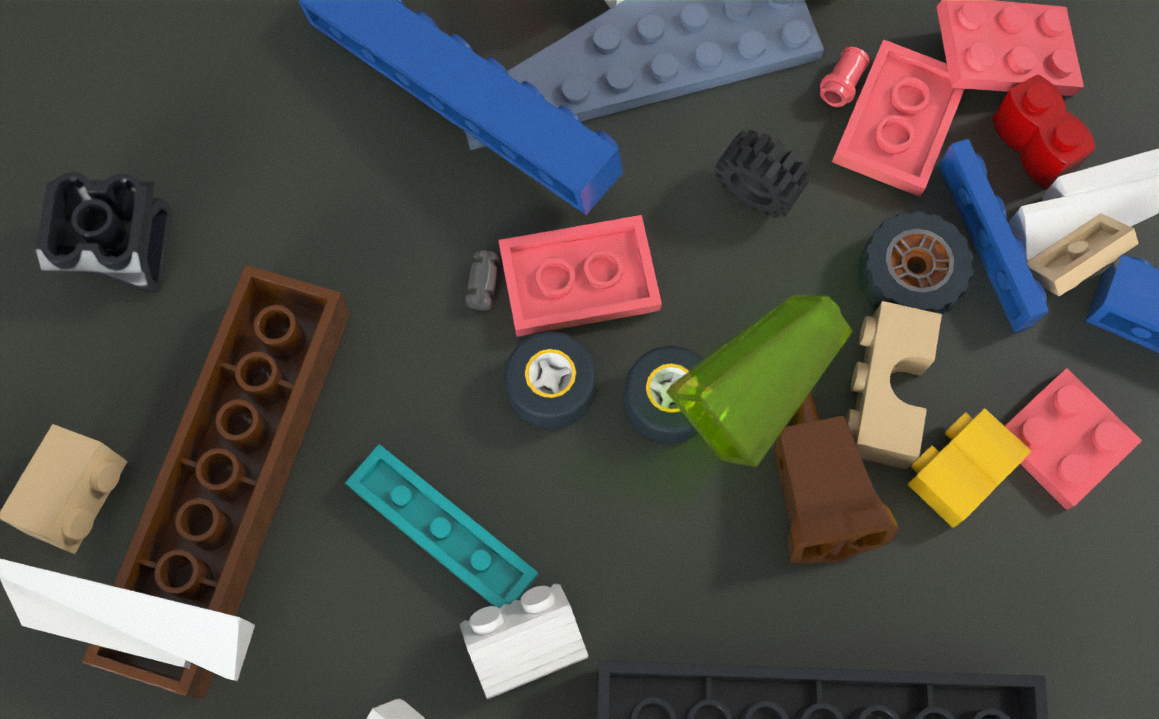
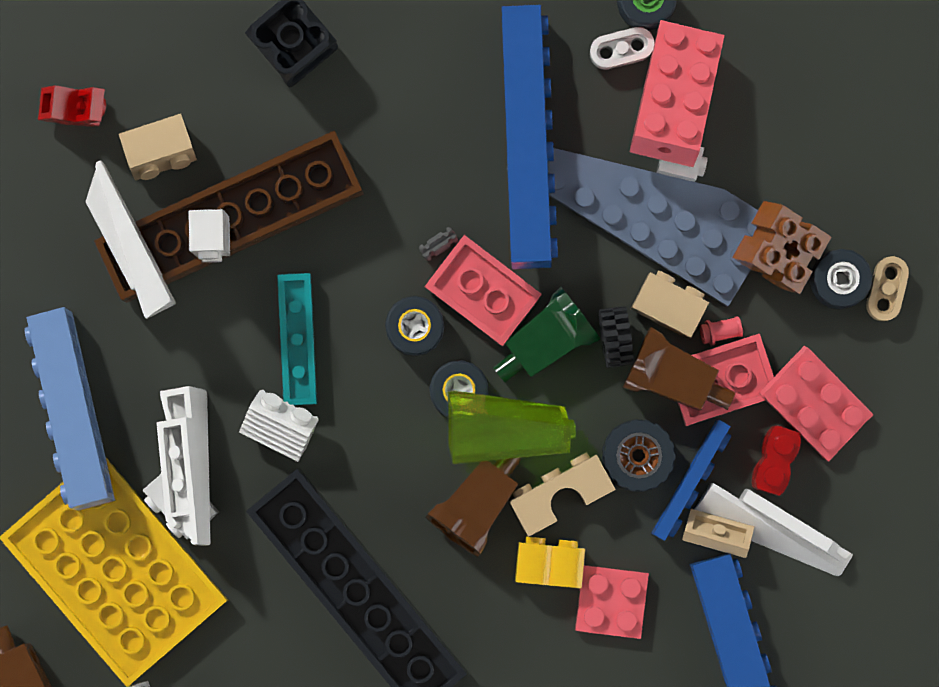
camera: 50 degrees right, 15 degrees up
none -> white brick [189,209,230,262]
none -> dark green piece [493,287,601,383]
none -> reddish brown piece [622,327,736,411]
none -> tan brick [630,271,709,339]

